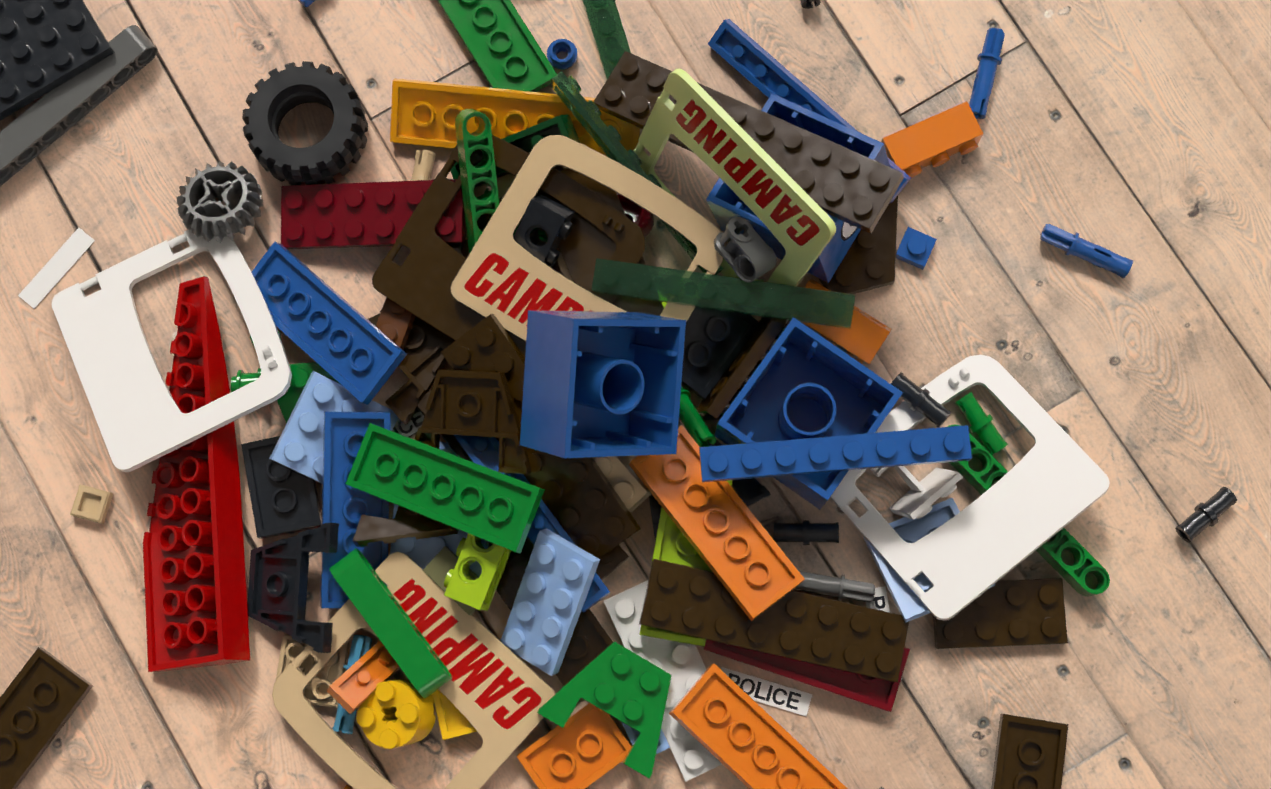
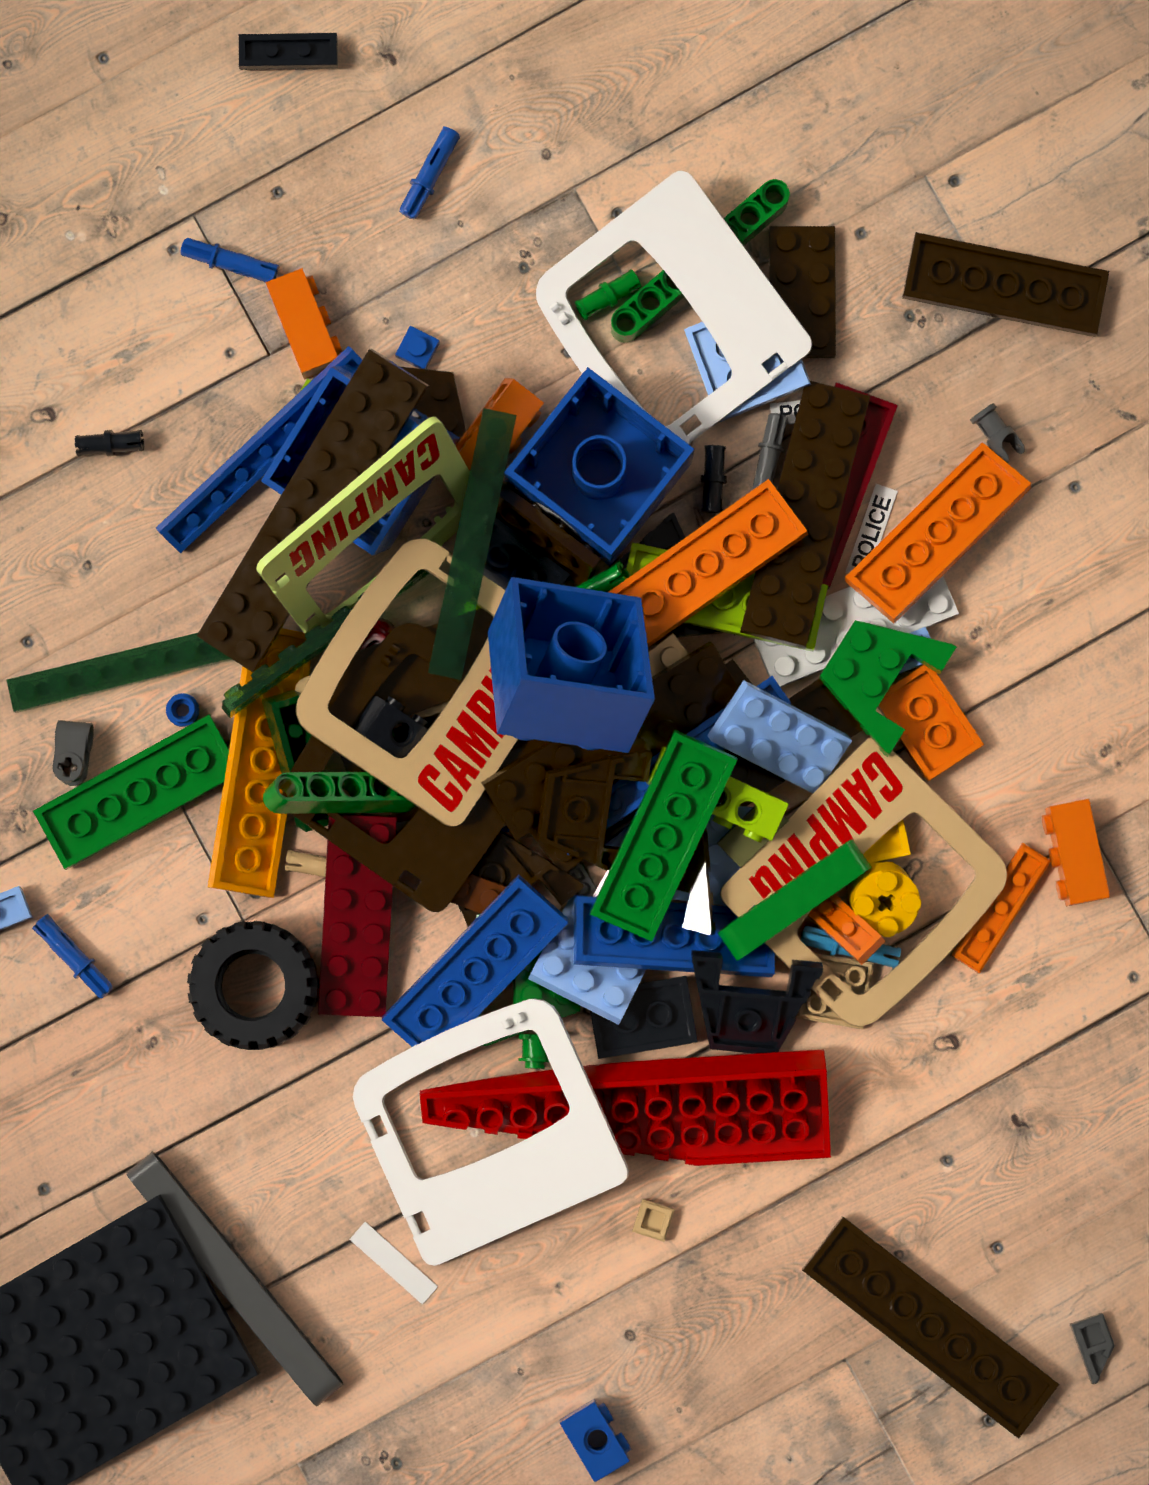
camera: 90 degrees left, 5 degrees up
dark grey gear [176,160,263,243] -> none
blue plate [699,425,972,482] -> none
dark grey piece [714,217,777,283] -> none
white plate [870,466,963,520] -> none
black pin [891,372,952,428] -> none
black pin [1175,487,1237,543] -> none
none -> black plate [238,33,338,70]

